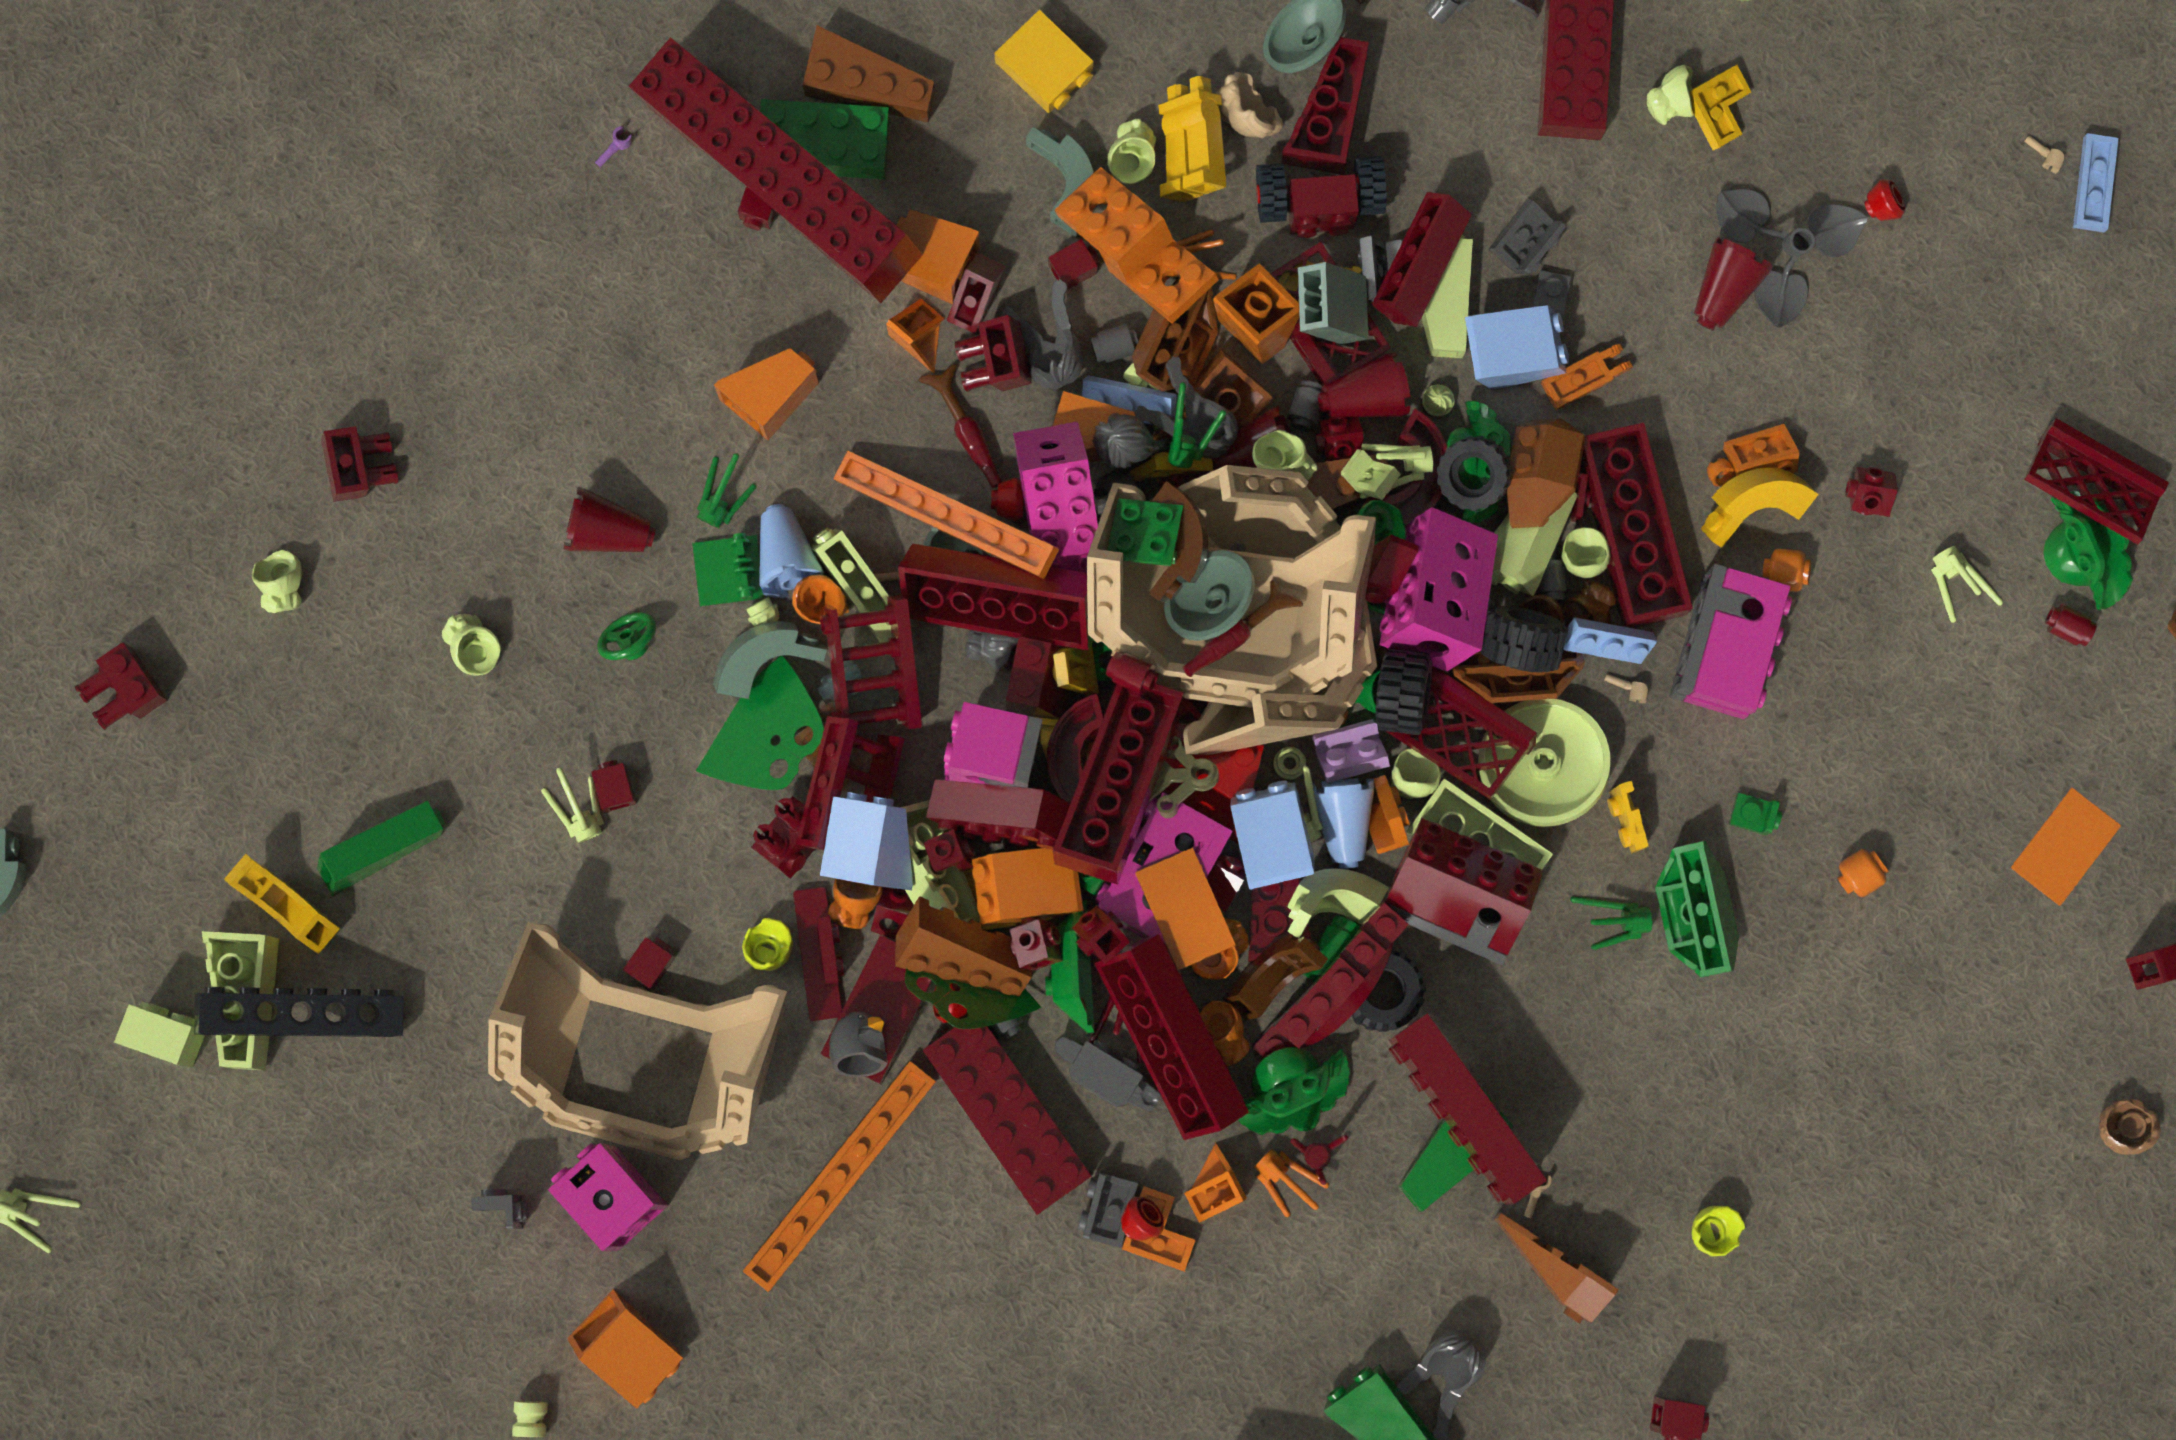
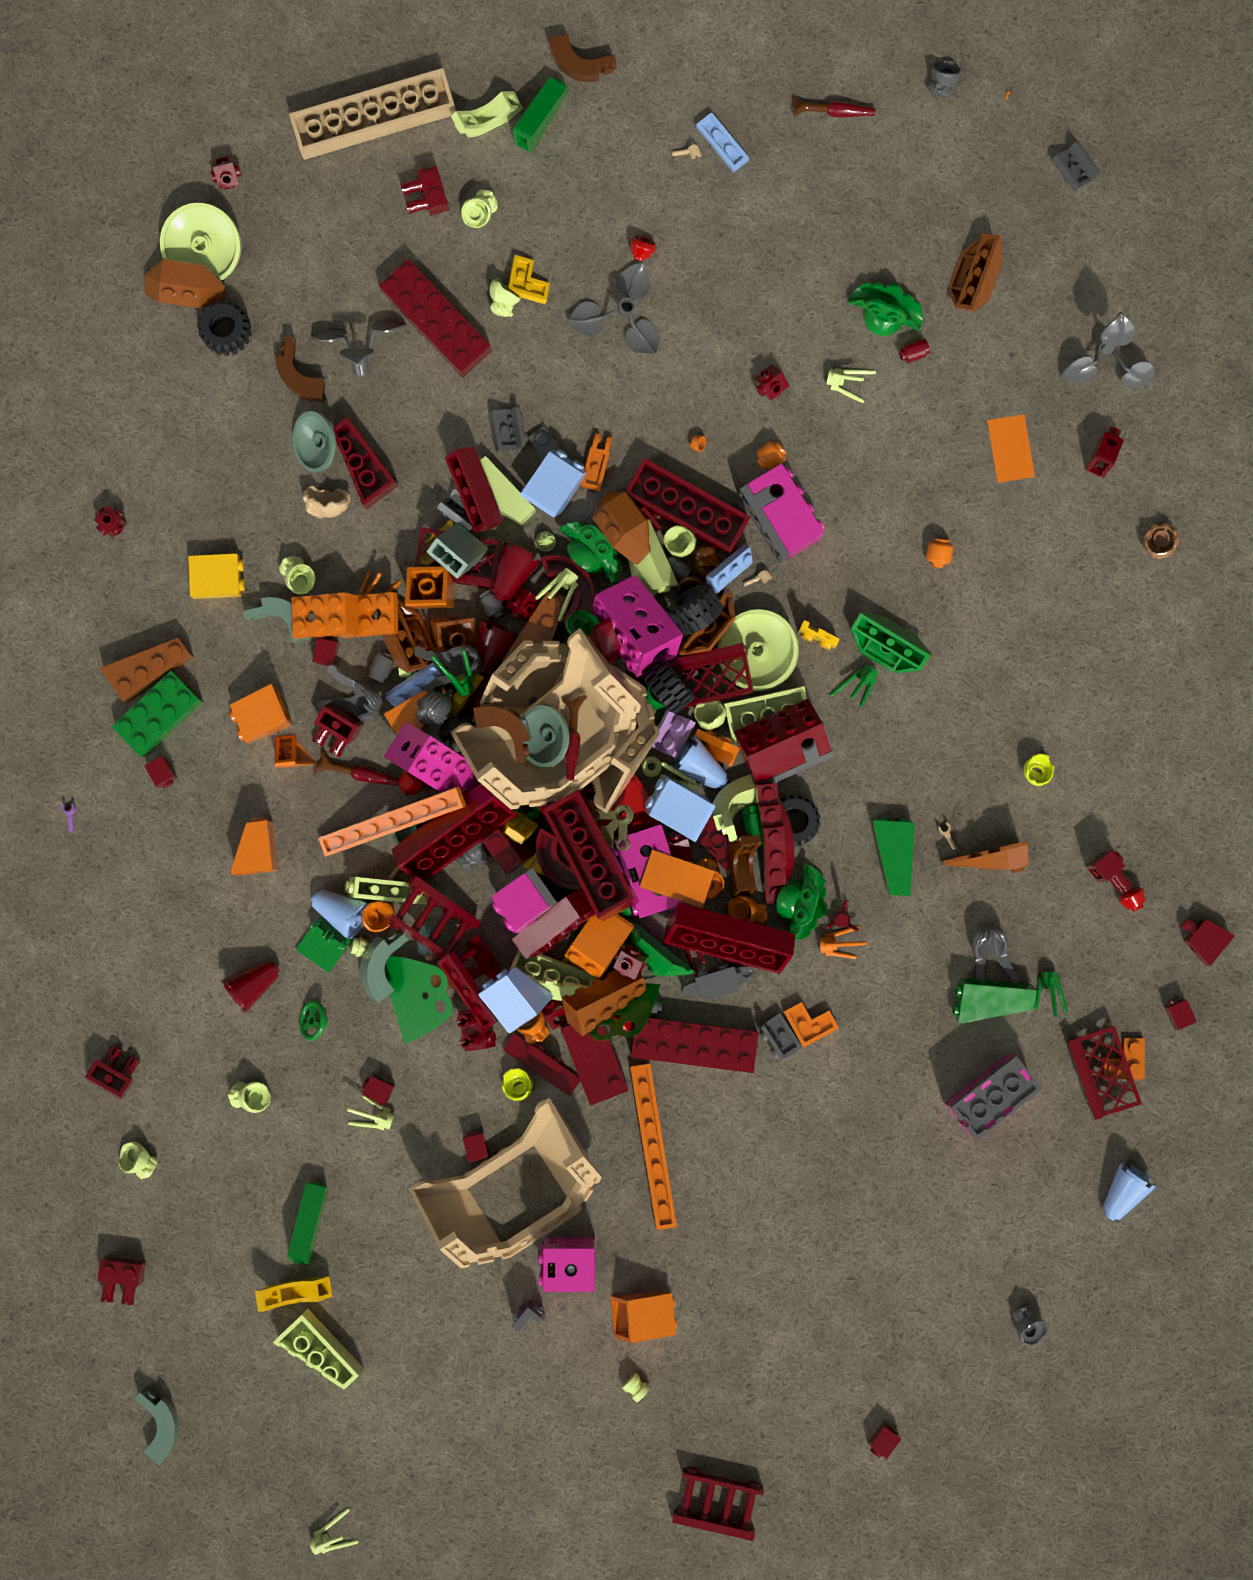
camera: 45 degrees left, 5 degrees up
yellowish green brick [114,1001,205,1067] -> none
black brick [194,987,404,1037] -> none
dark red arch [629,37,923,304] -> none
green plant [697,453,757,529] -> none
dark grey piece [829,1012,888,1077] -> none
dark red bracket [924,829,975,872] -> none
dark red slope [947,253,1006,334] -> none
dark red brick [1072,906,1130,964] -> none
dark red brick [1106,652,1159,695] -> none
green hinge [1107,498,1184,567] -> none
red cone [1121,1197,1164,1241] -> none
yellow hips [1158,76,1227,202] -> none
orange slope [1184,1142,1247,1223] -> none
yellowish green hair [1252,430,1317,481] -> none
brick [1256,156,1387,238] -> none
yellowish green bracket [1341,449,1401,500] -> none
dark red brick [1388,1013,1547,1205] -> none
black tyre [1436,436,1513,511] -> none
dark red cone [1694,237,1773,331] -> none
yellow arch [1701,468,1819,548] -> none
orange bracket [1723,424,1799,477] -> none
green bracket [1728,793,1782,836] -> none
dark red fence [2024,418,2169,545] -> none

